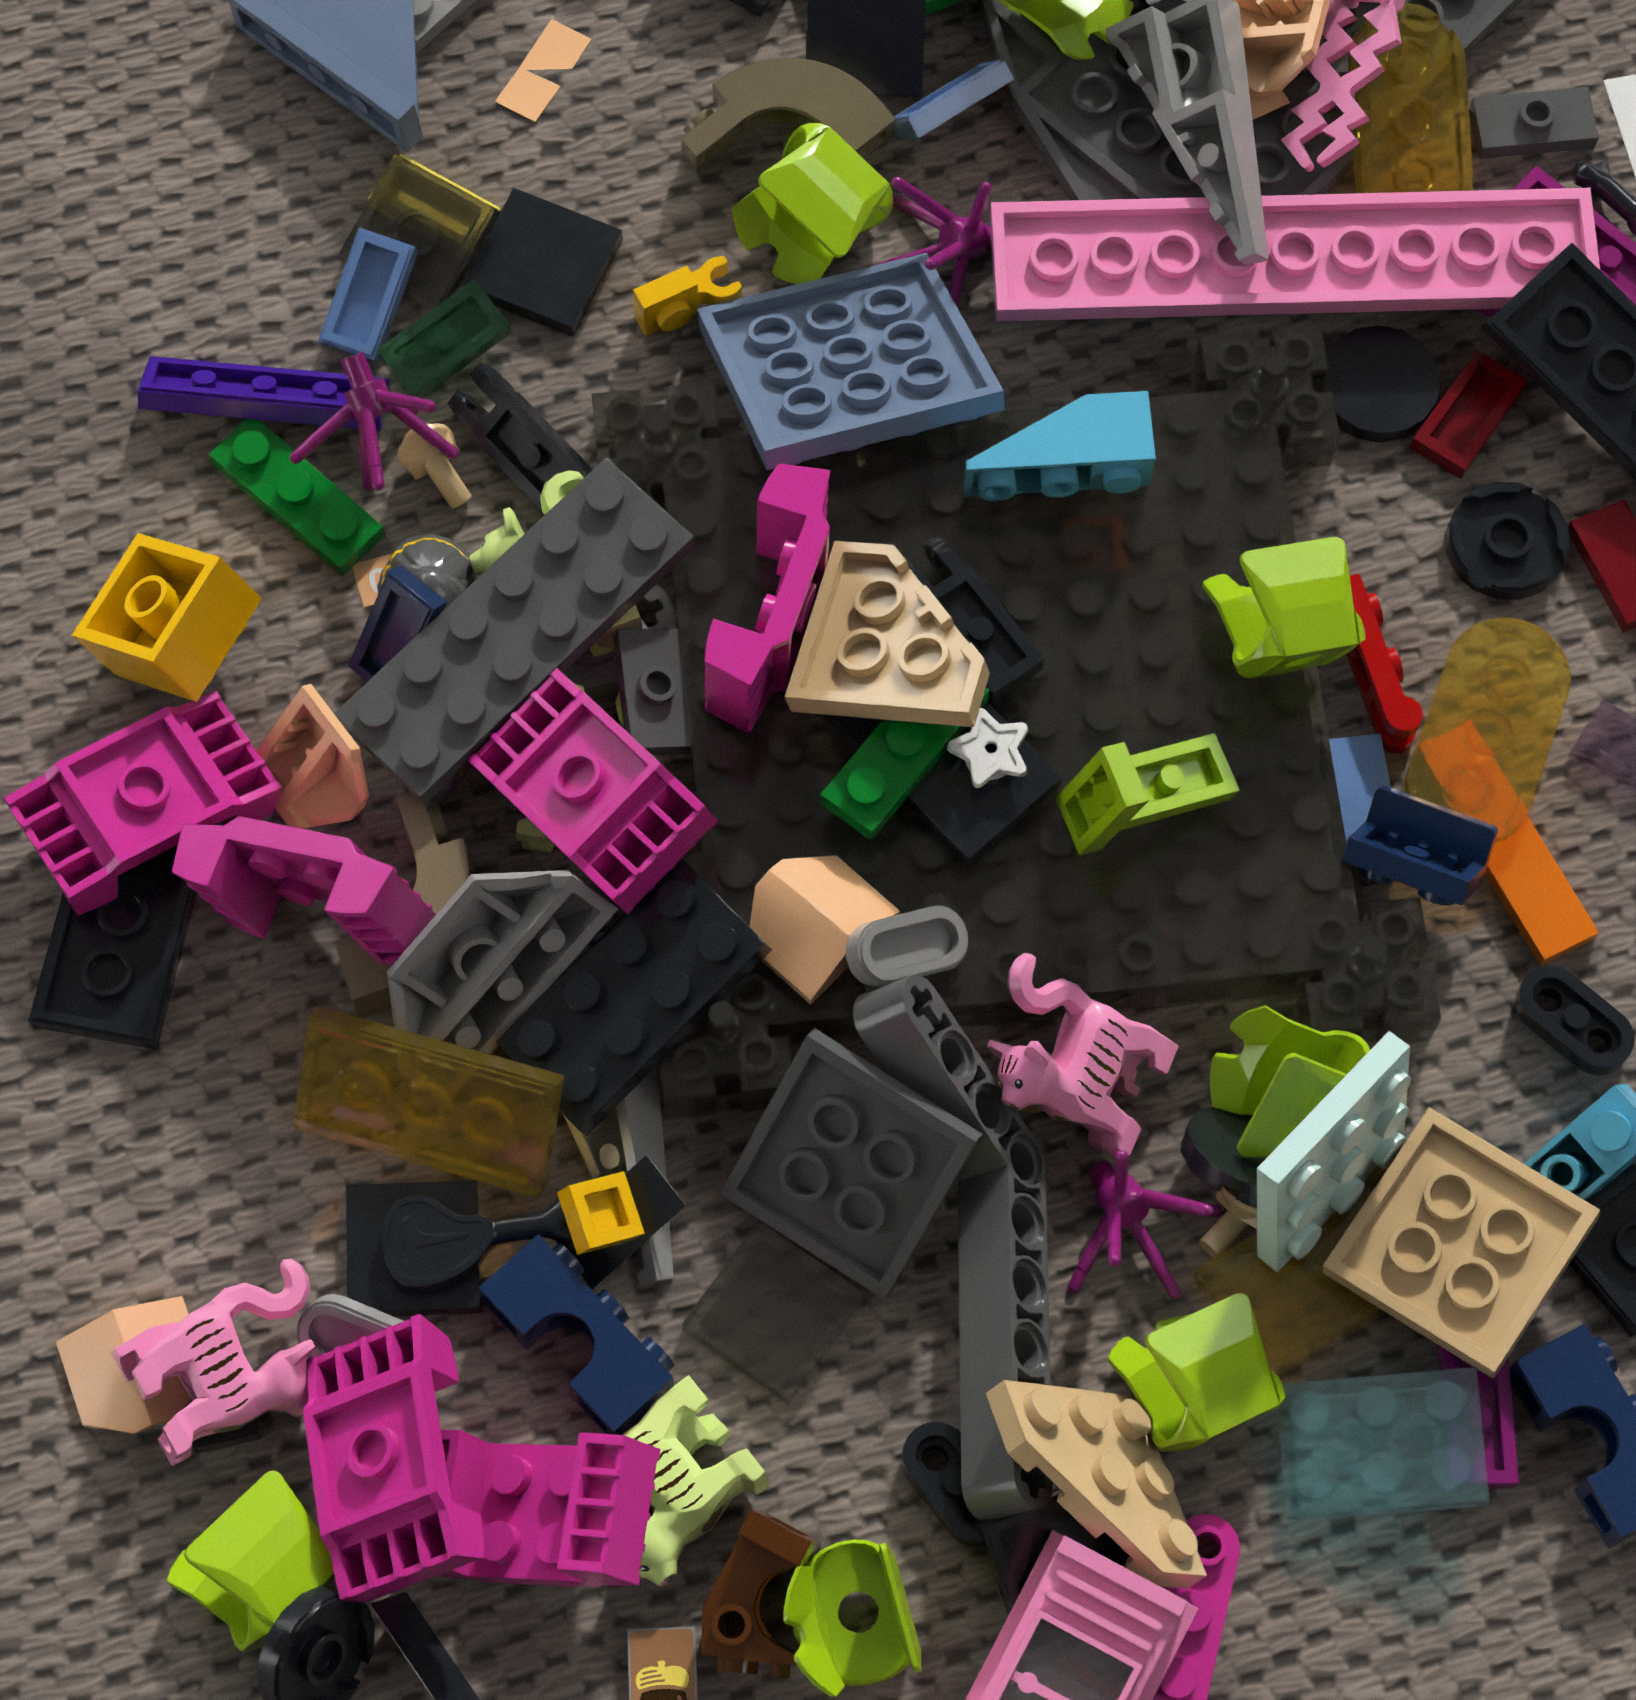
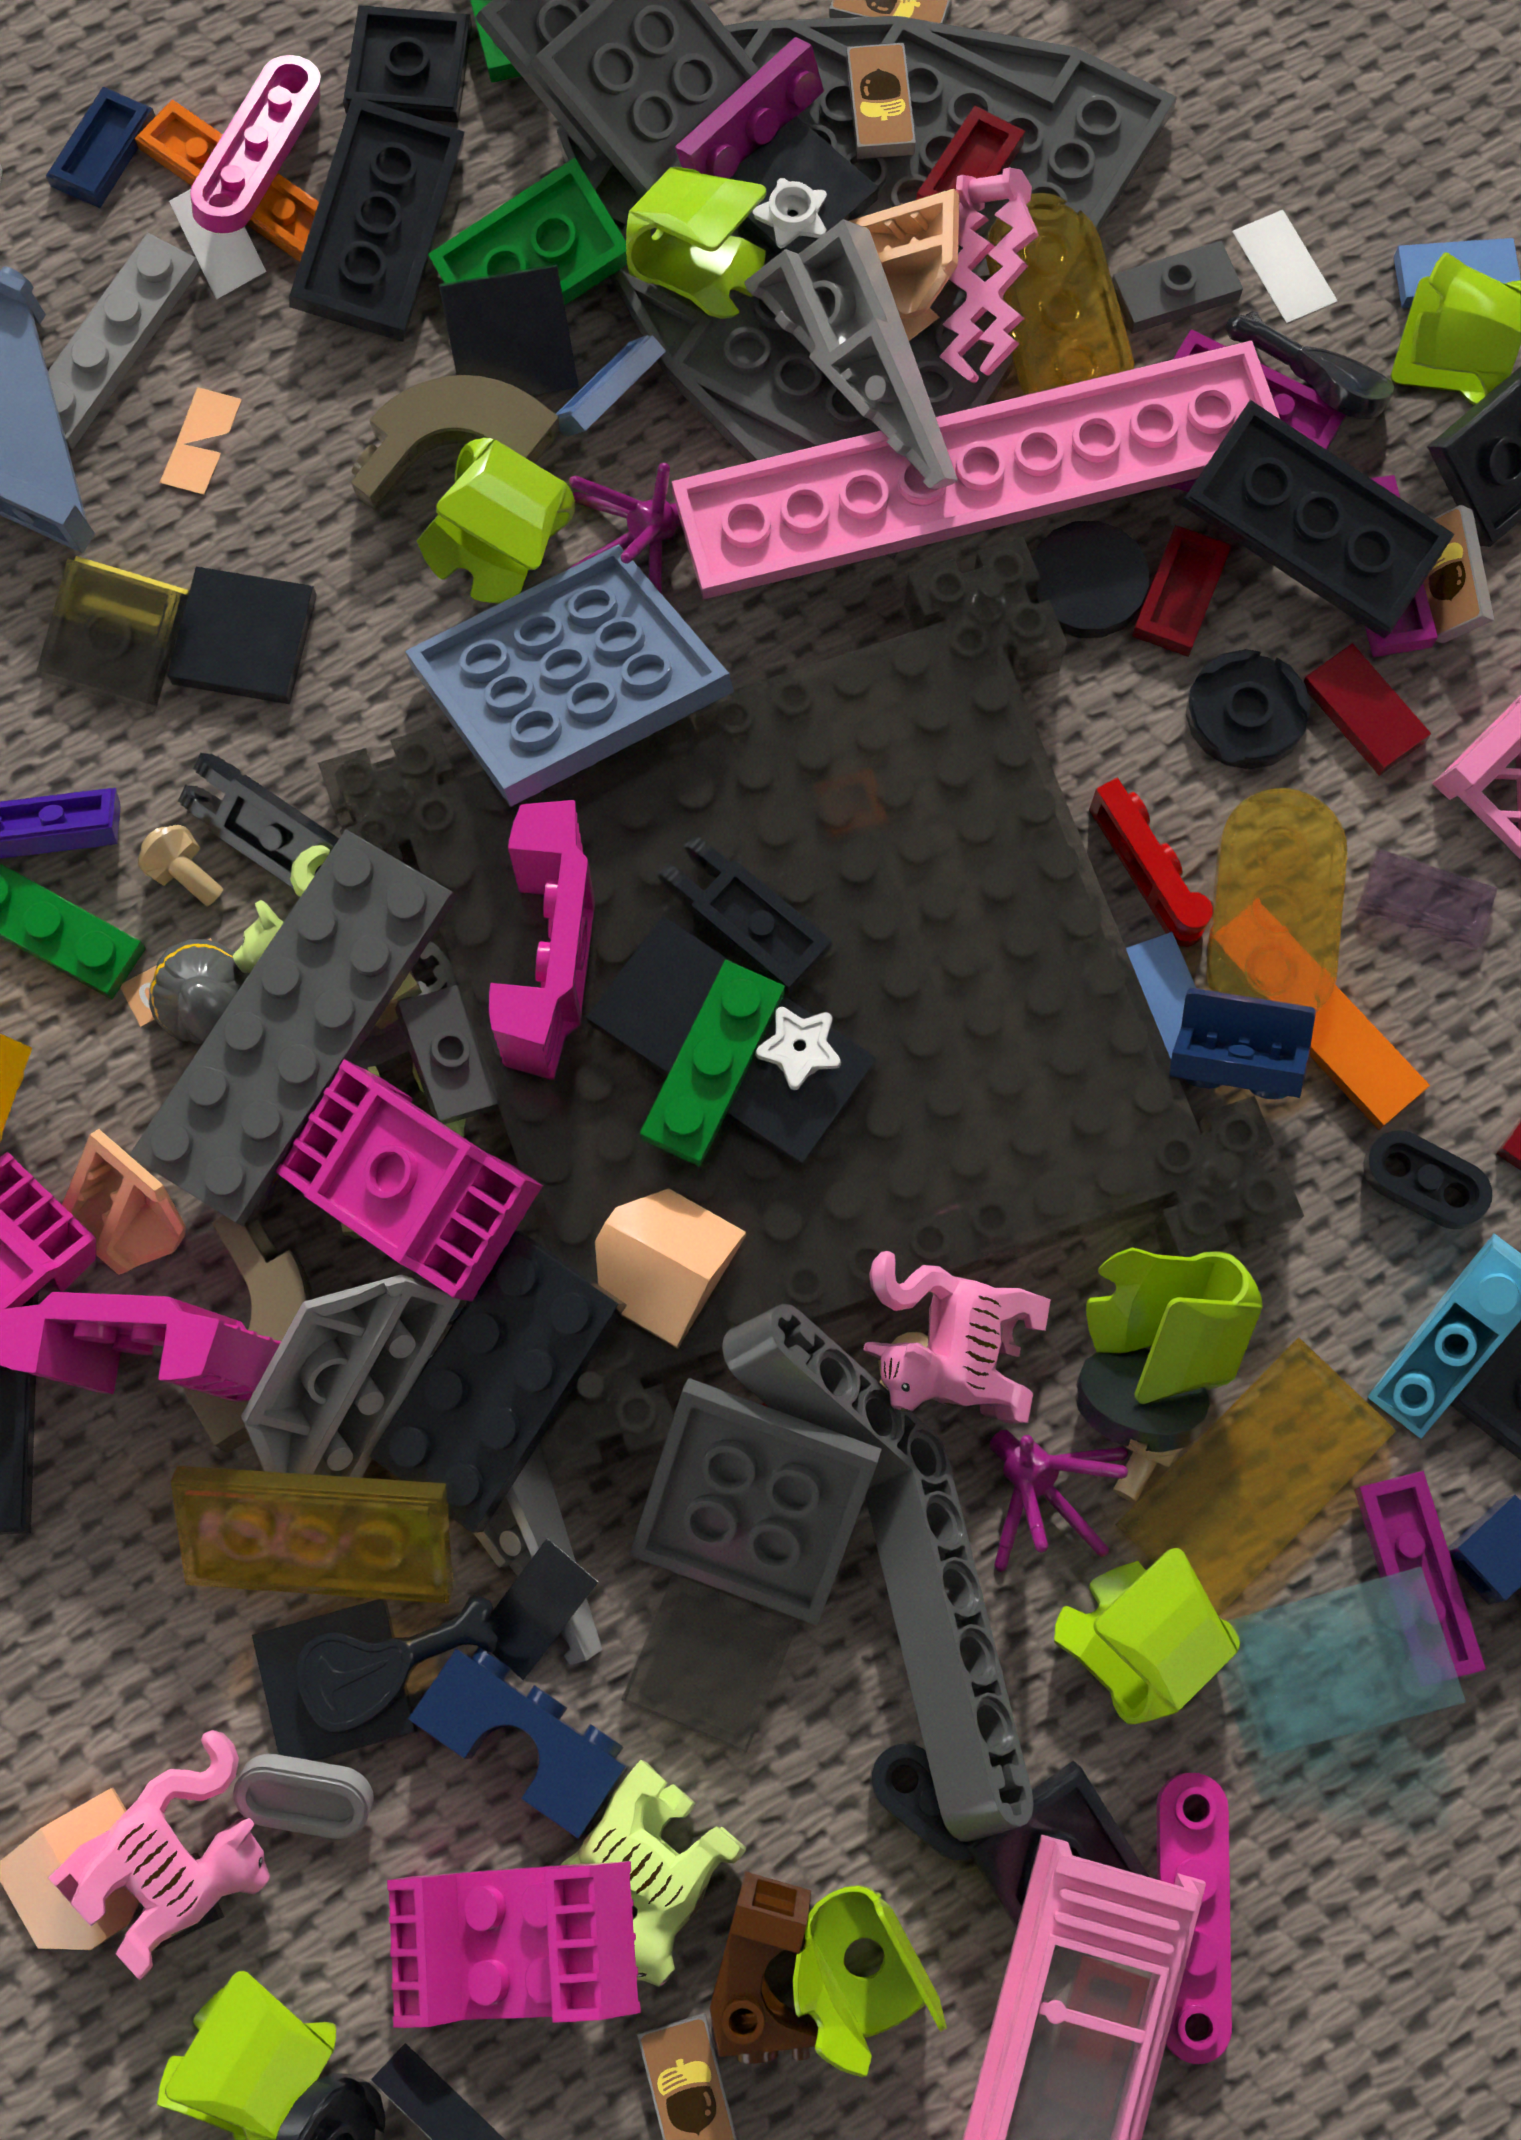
camera: 10 degrees left, 5 degrees up
magenta plant [290,352,459,491] -> none
dark pink plate [303,1314,484,1602] -> none
medium blue tile [318,227,419,363] -> none
dark blue tile [348,565,447,682] -> none
clear green plate [377,280,511,398] -> none
yellow plate [557,1171,645,1255] -> none
yellow plate [633,256,742,336] -> none
tan plate [785,541,990,727] -> none
light grey tile [846,906,968,987] -> none
medium azure slope [963,391,1156,501] -> none
tan plate [986,1380,1207,1588] -> none
lime bracket [1055,733,1240,856] -> none
lime piece [1202,537,1366,678] -> none
light aqua plate [1257,1031,1411,1272] -> none
tan plate [1323,1107,1600,1379] -> none

